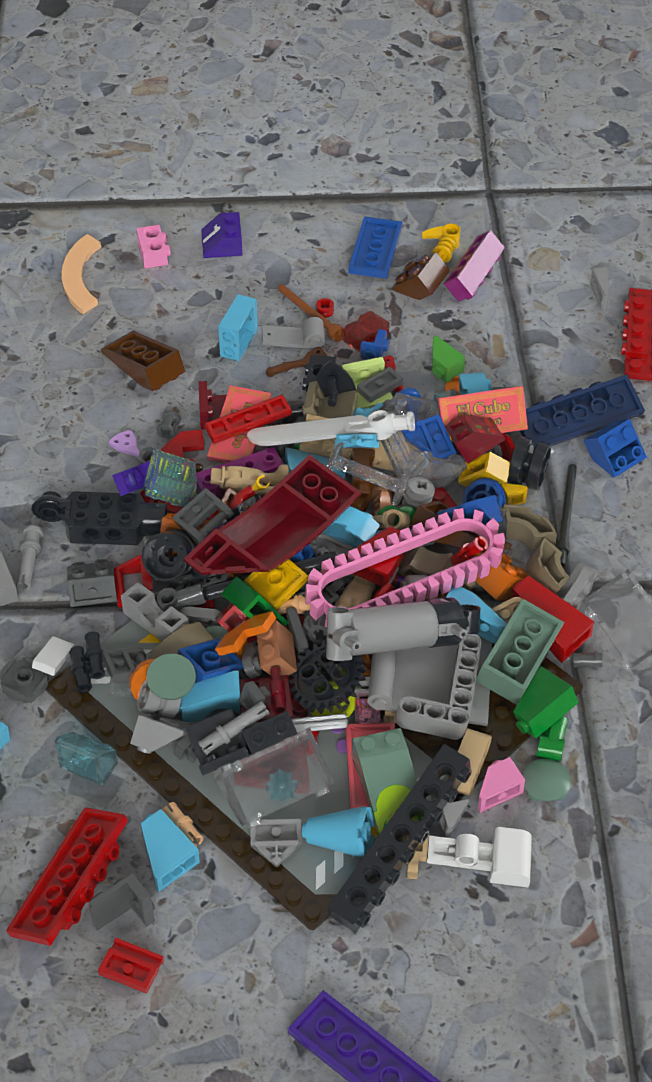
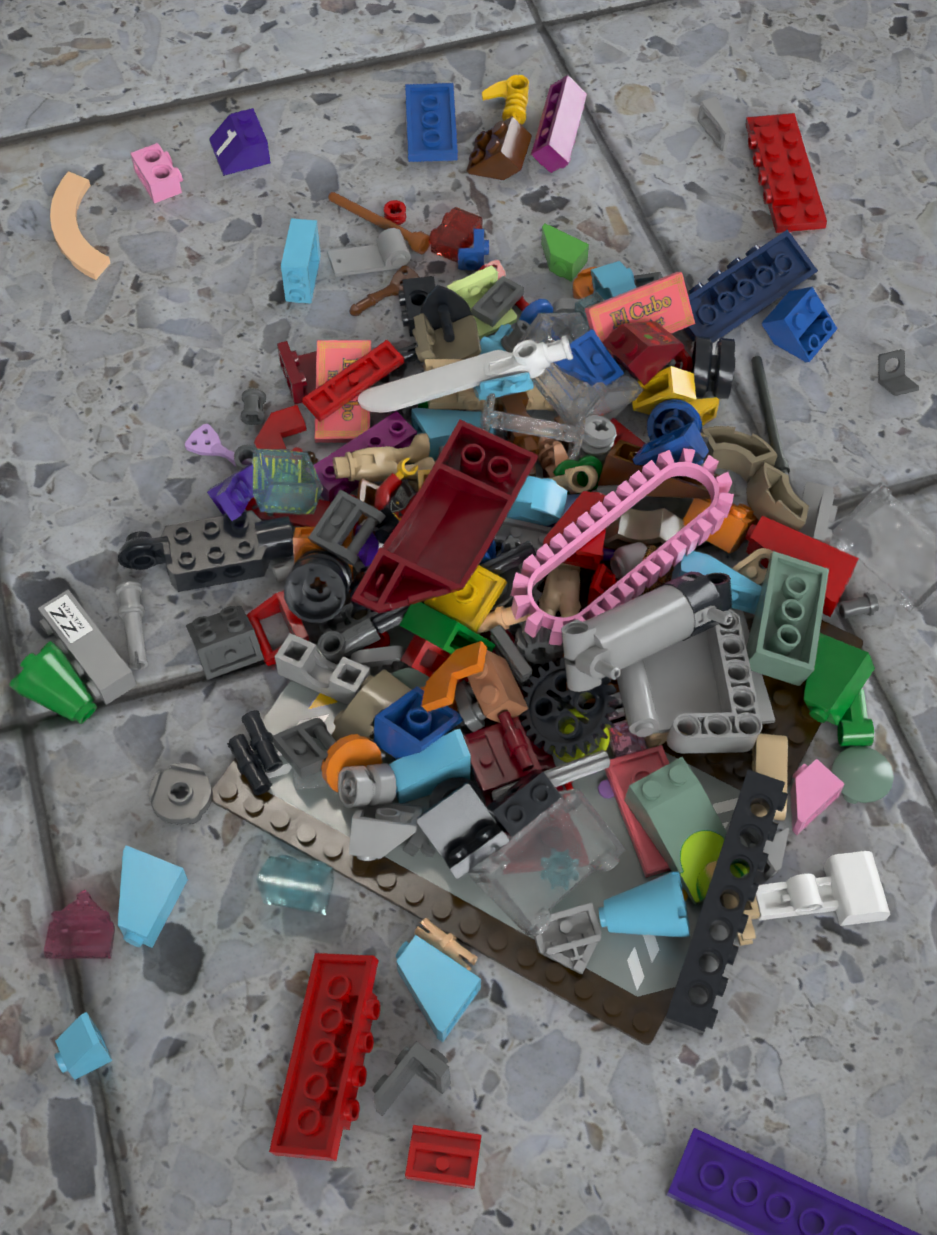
camera: 15 degrees left, 10 degrees up
white tile [32,636,74,676] -> none
reddish brown slope [100,330,186,391] -> none
sand green piece [146,653,196,700] -> none
light grey pin [198,701,269,755] -> none
dark grey tile [239,681,271,711] -> none
red pin [451,536,488,566] -> none

